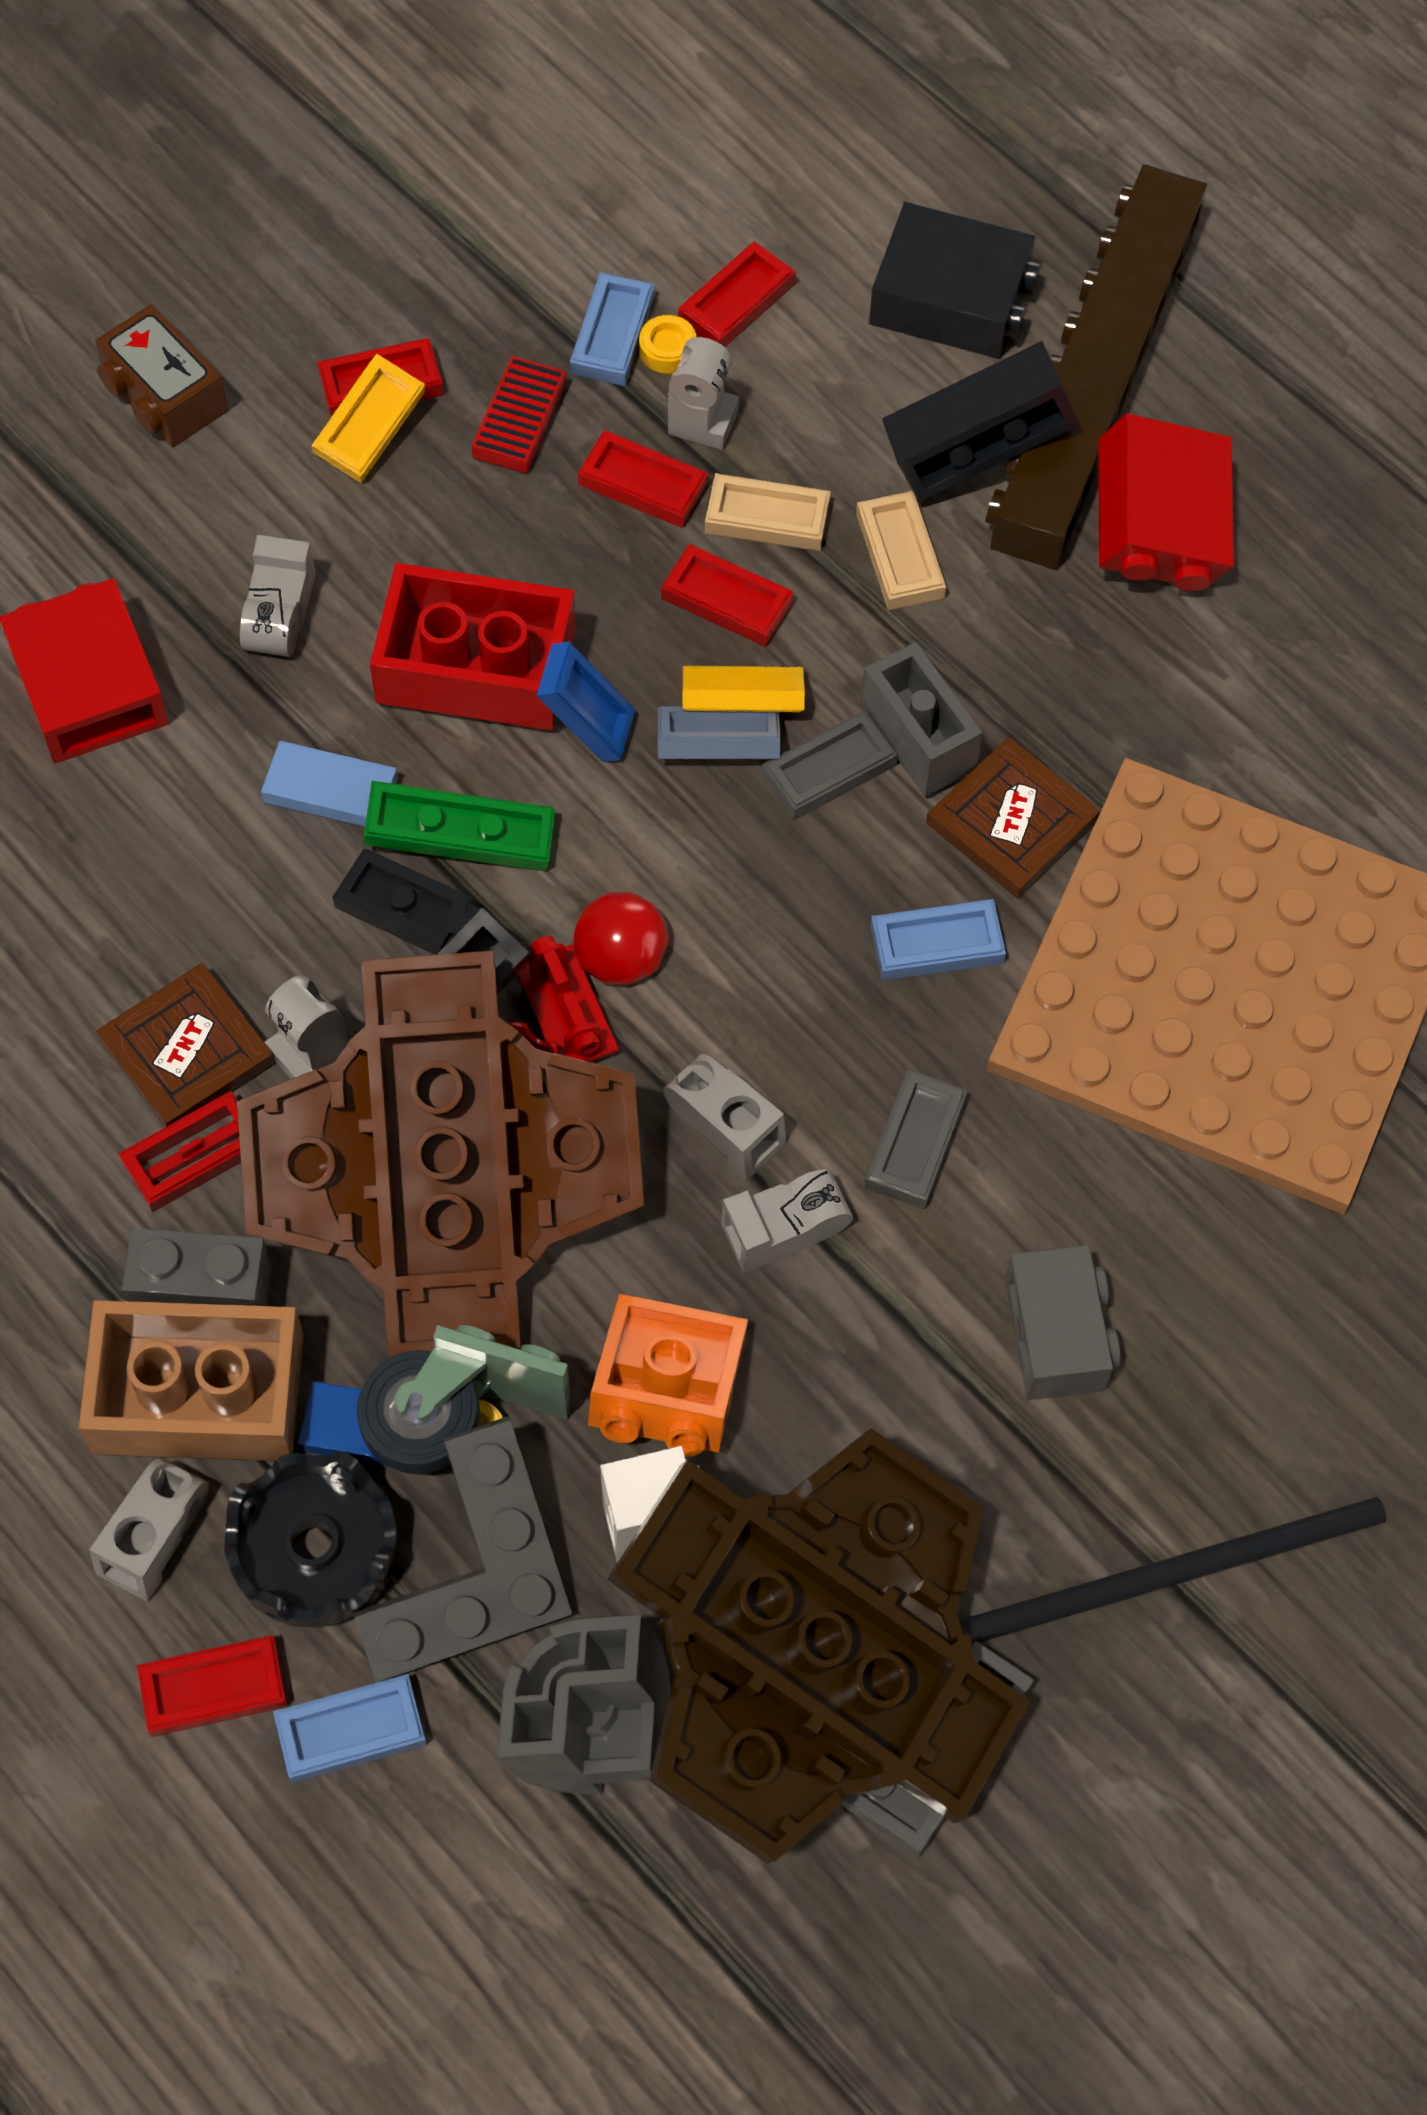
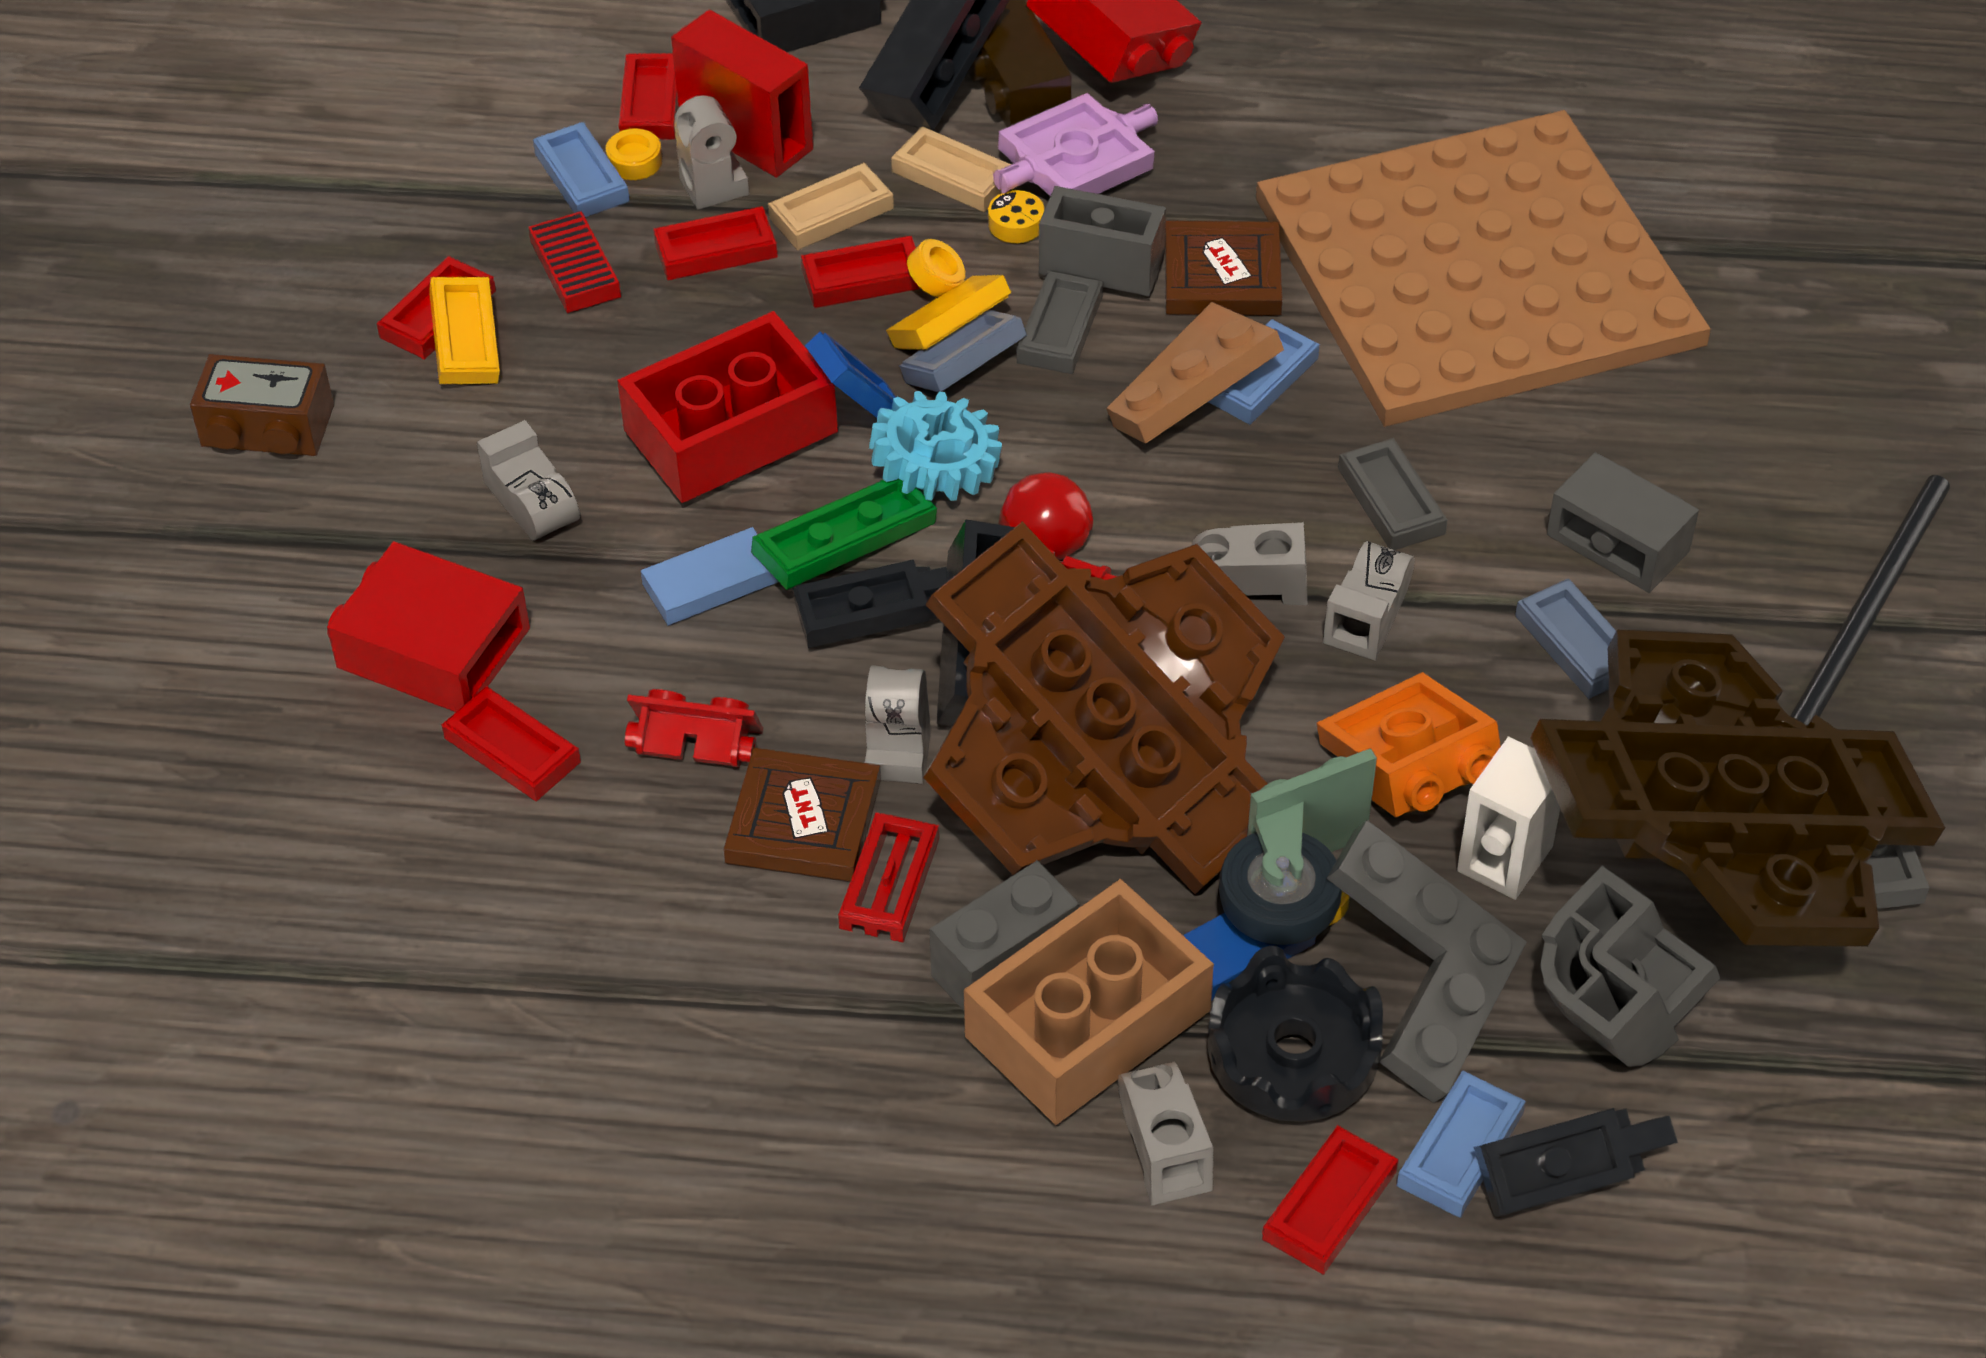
camera: 40 degrees left, 15 degrees down
none -> red tile [441,686,581,802]
none -> red hinge [625,689,764,768]
none -> red brick [671,9,813,178]
none -> medium azure gear [869,391,1002,501]
none -> yellow tile [907,239,966,297]
none -> yellow tile [988,190,1044,243]
none -> lavender plate [993,93,1158,196]
none -> medium nougat wing [1106,302,1284,444]
none -> black hinge [1474,1108,1678,1217]
none -> sand blue tile [1515,578,1616,699]

